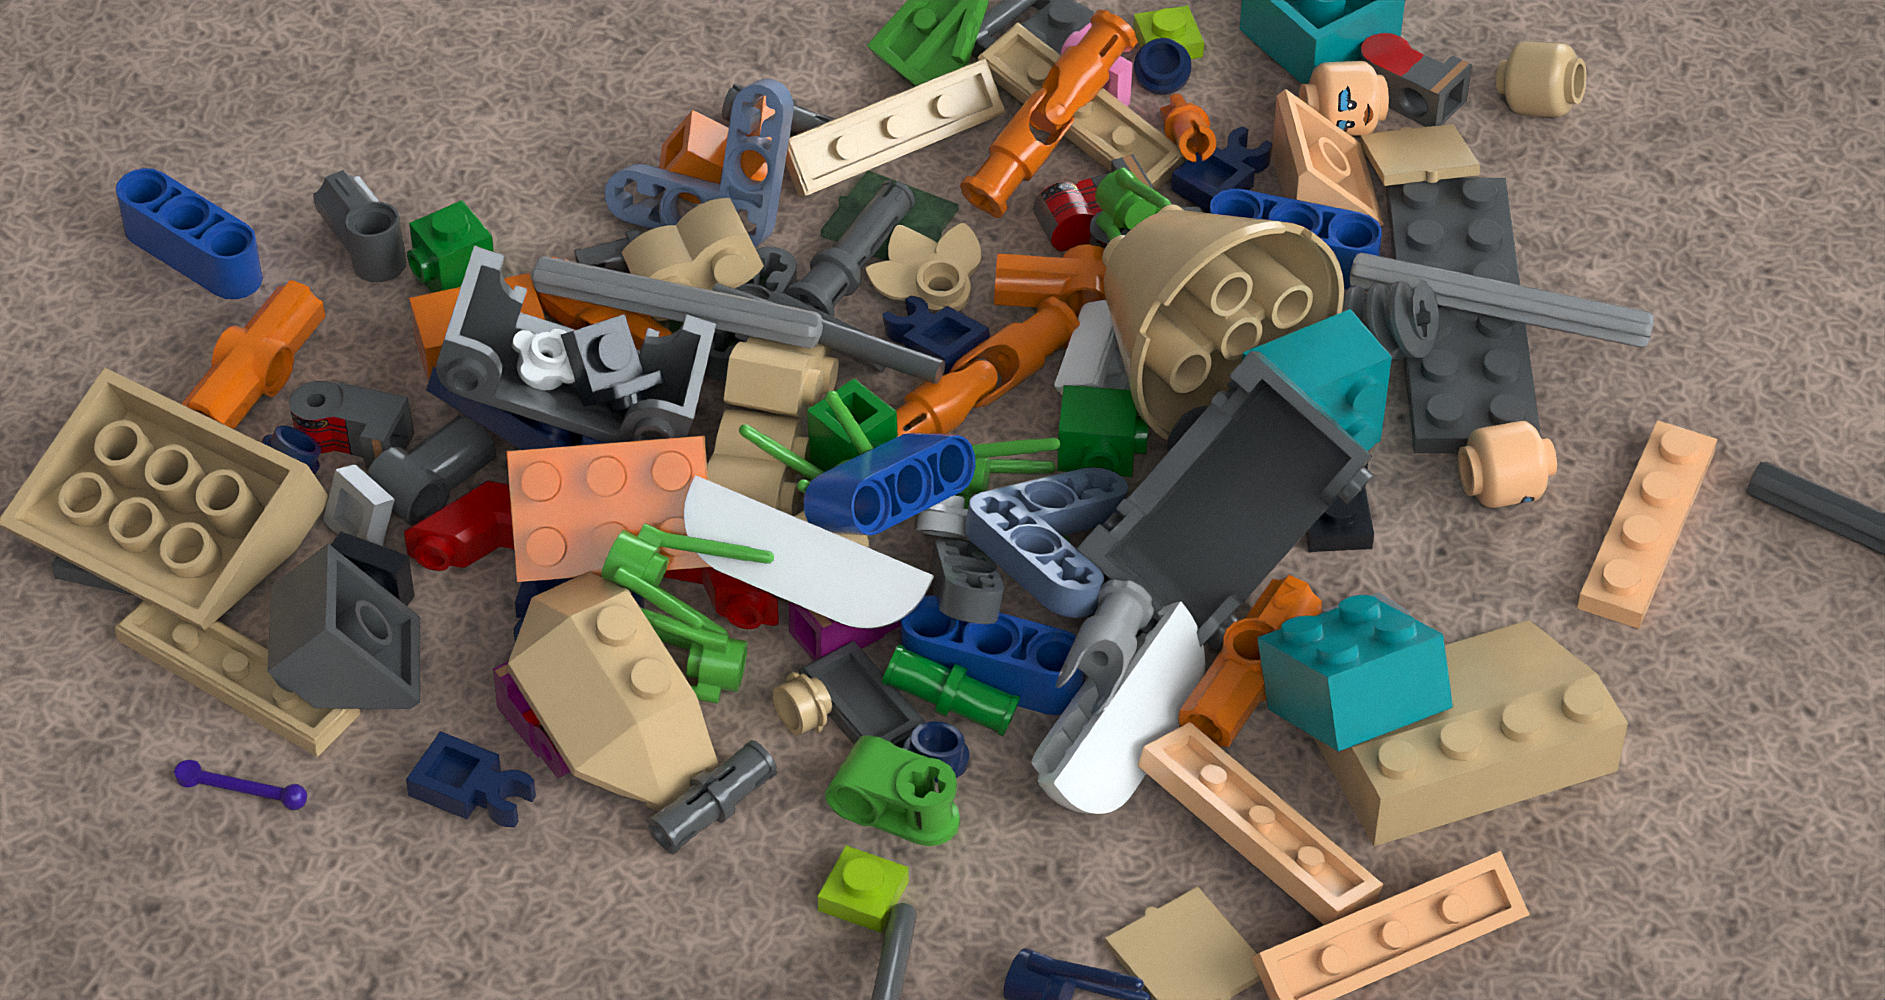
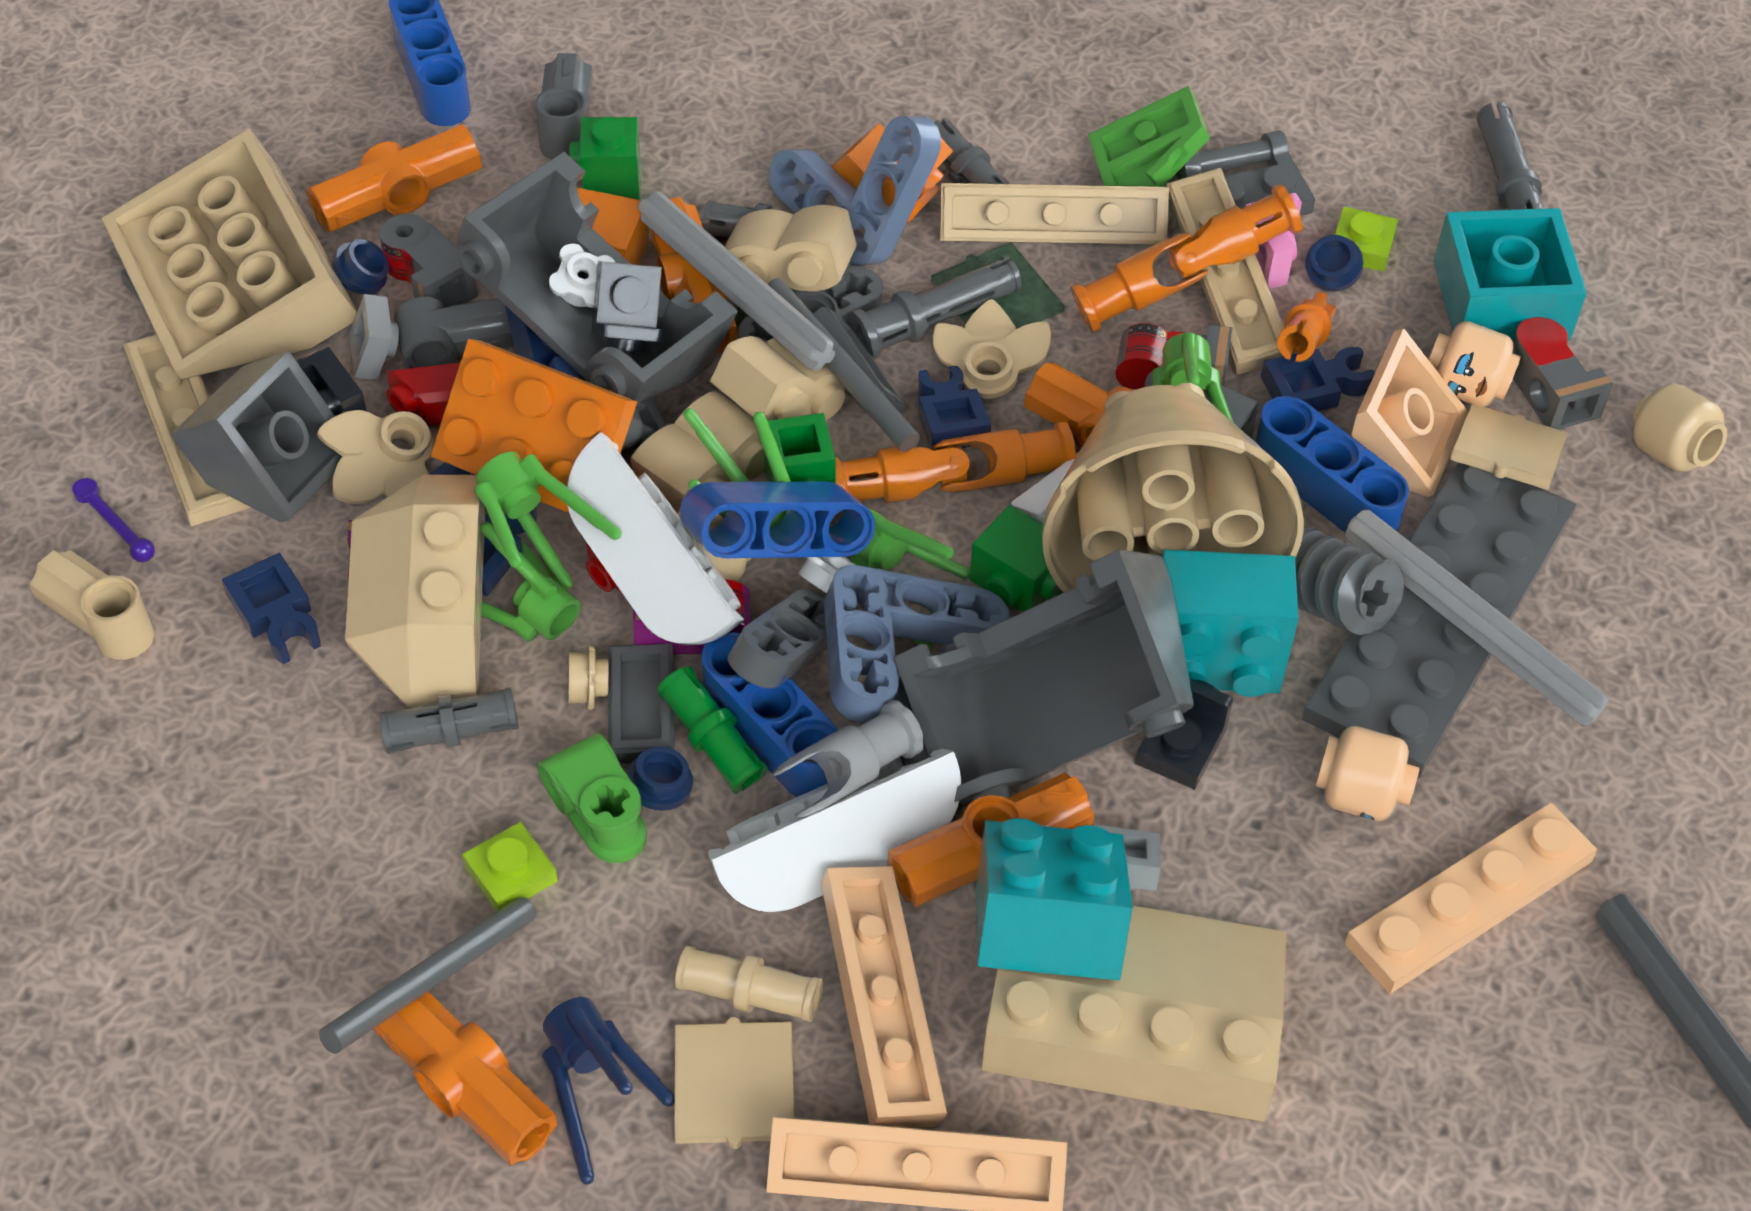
camera: 30 degrees right, 5 degrees up
none -> tan piece [29,550,155,660]
none -> tan plate [317,410,433,504]
none -> tan pin [675,946,823,1022]

